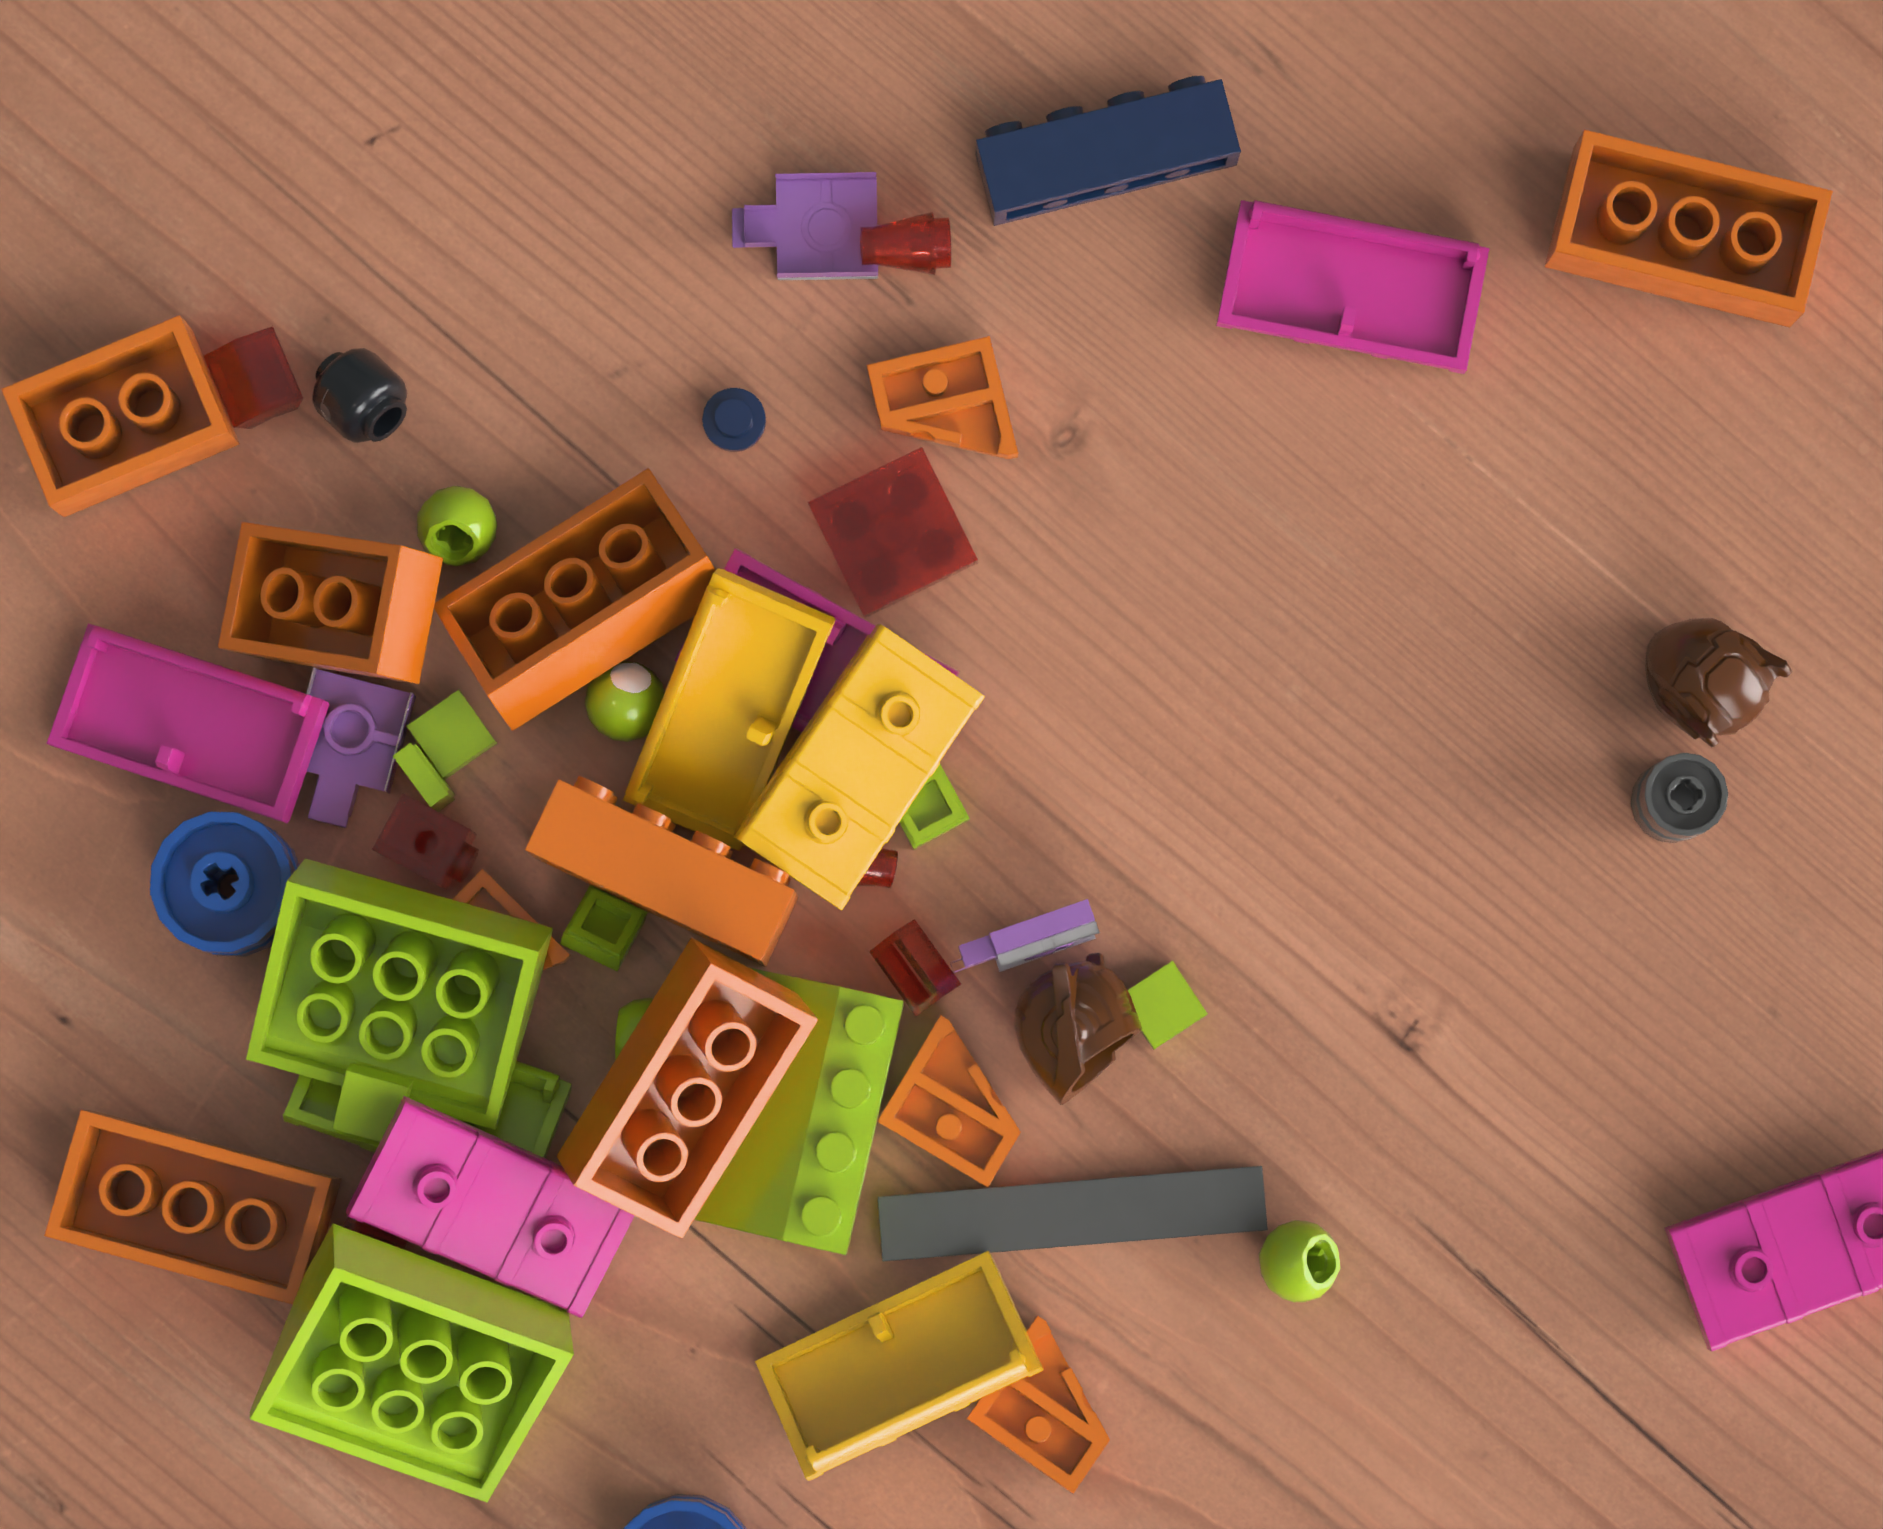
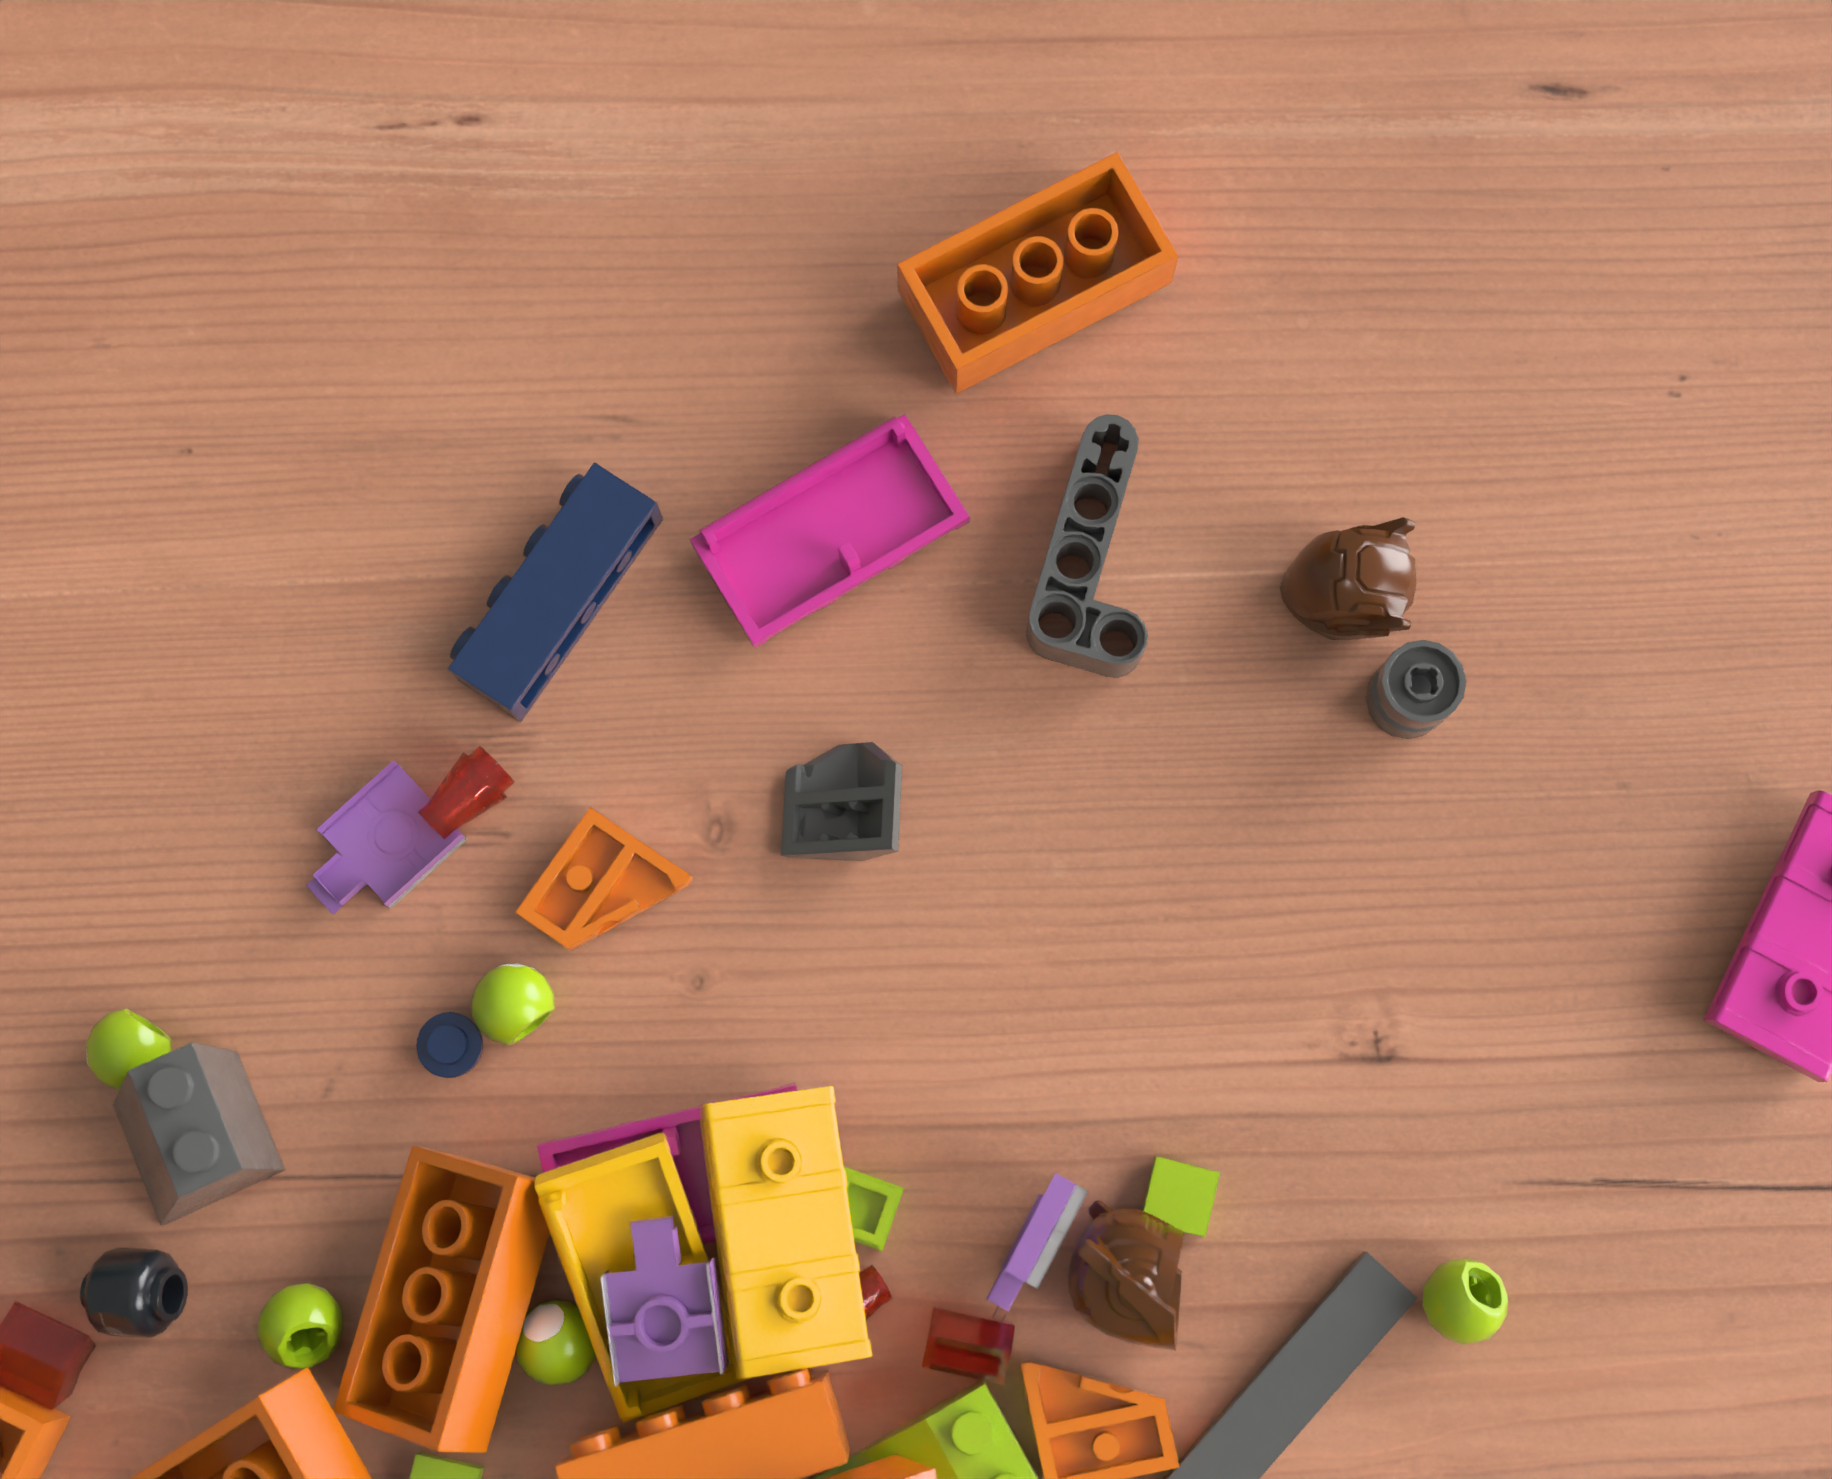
camera: 40 degrees left, 5 degrees down
clear red plate [808,447,978,619] -> none
none -> lime piece [86,1008,172,1090]
none -> dark grey slope [113,1042,285,1225]
none -> lime piece [471,963,555,1045]
none -> medium lavender piece [600,1216,729,1386]
none -> dark grey slope [781,742,902,861]
none -> dark grey beam [1026,414,1148,678]

